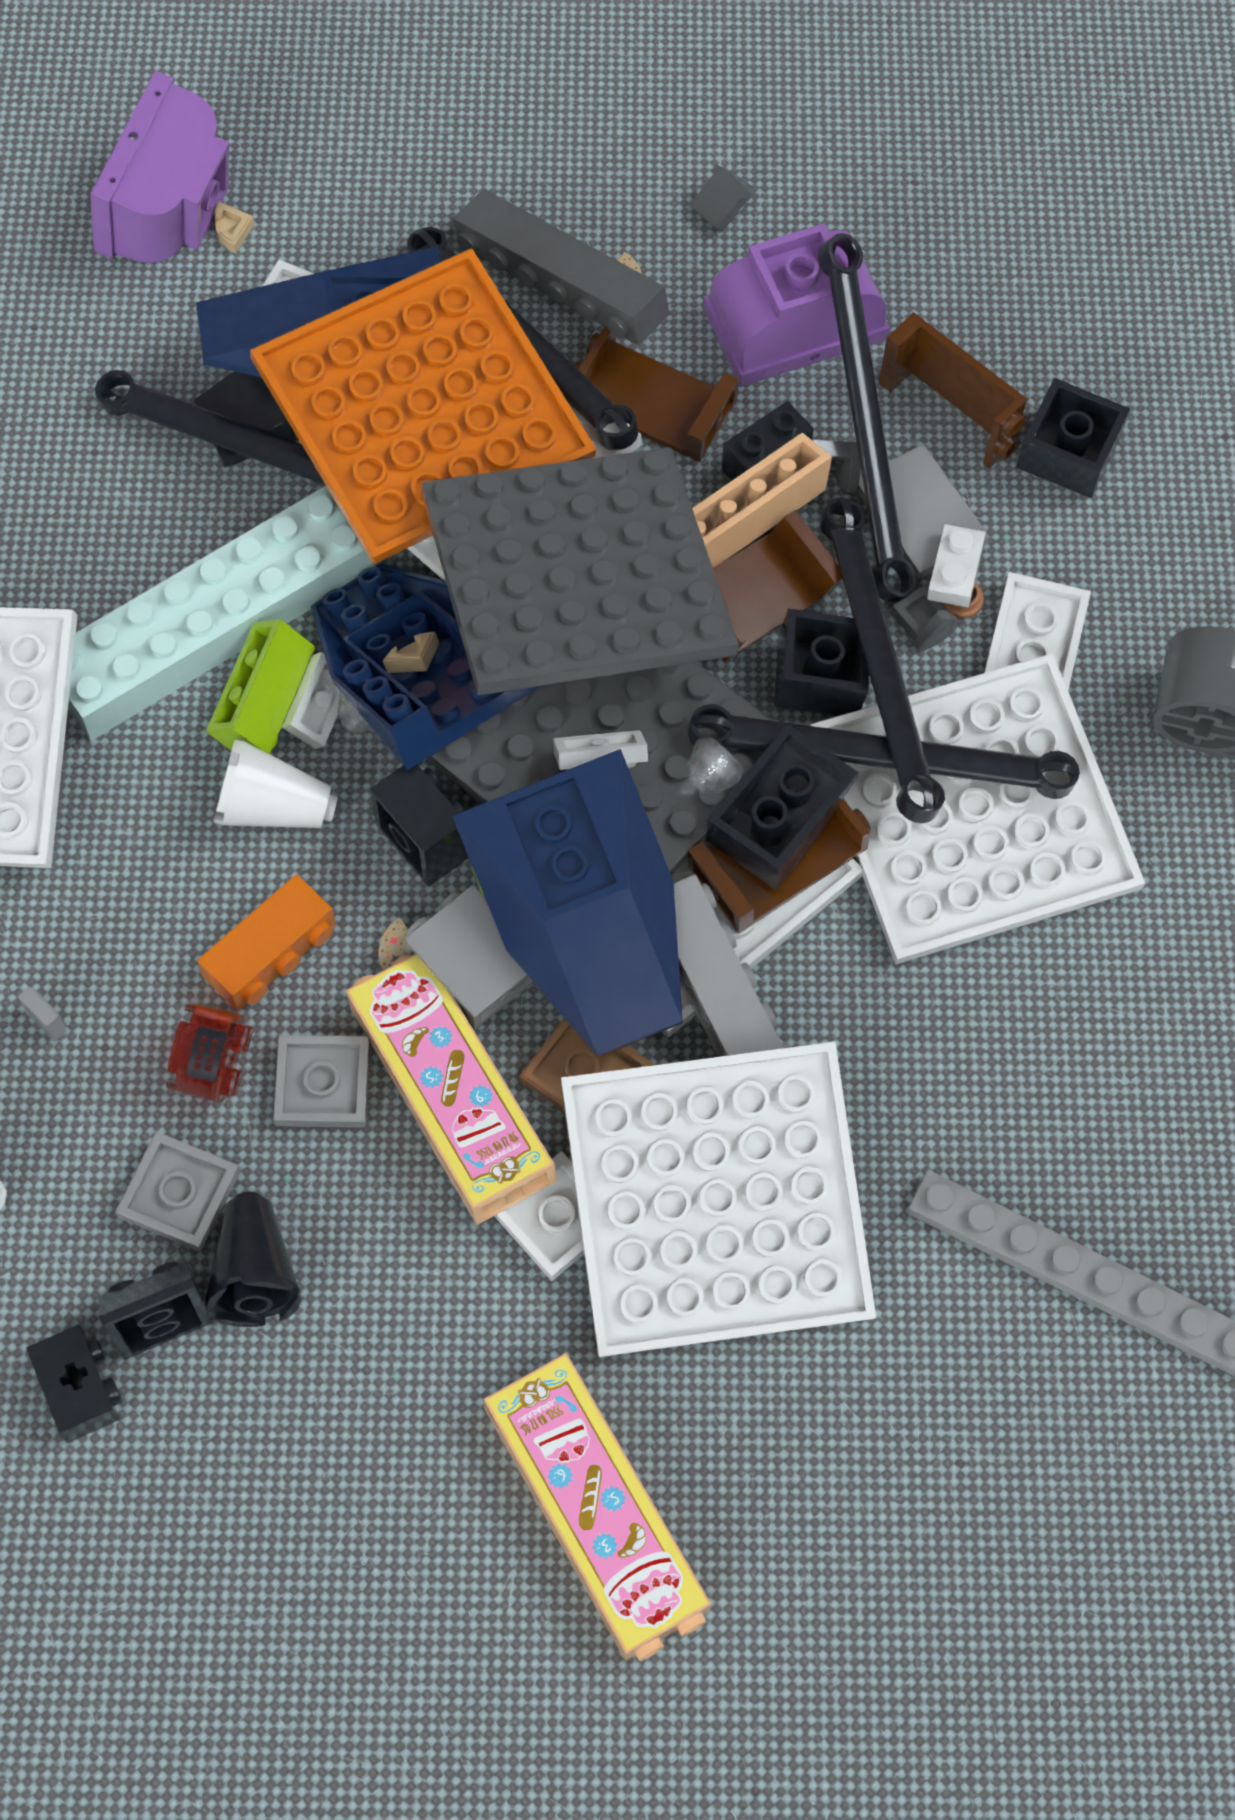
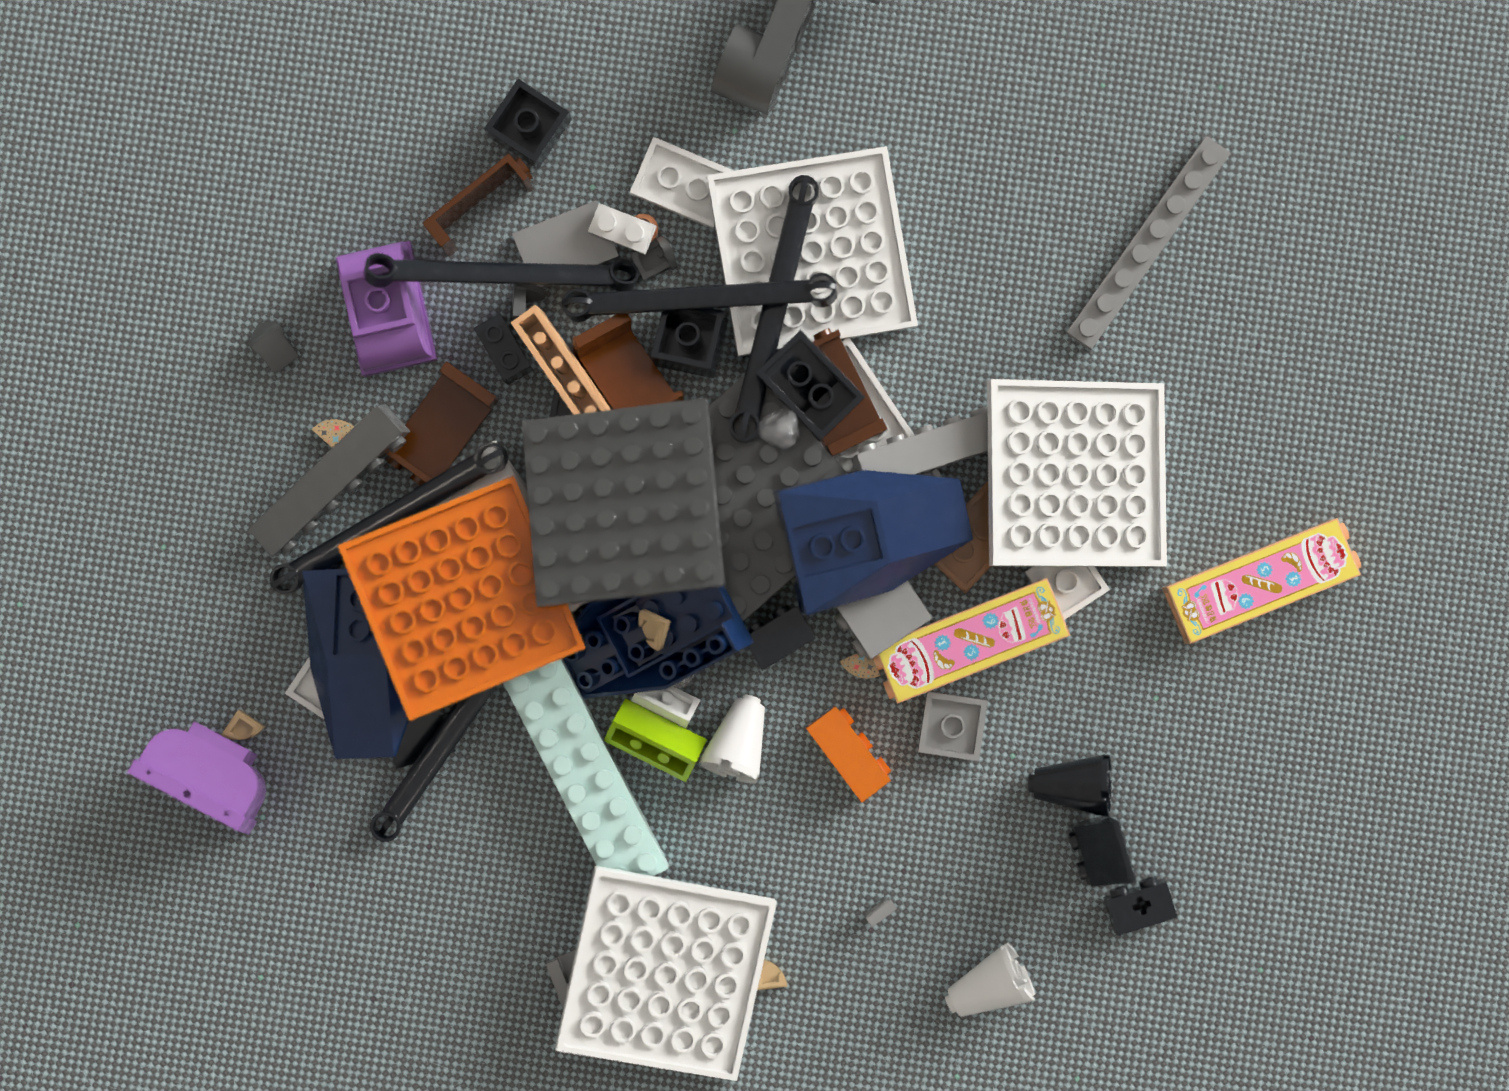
camera: 80 degrees left, 20 degrees up
light grey plate [115,1131,241,1252] -> none
clear red brick [166,1002,253,1103] -> none
white plate [553,730,648,770] -> none

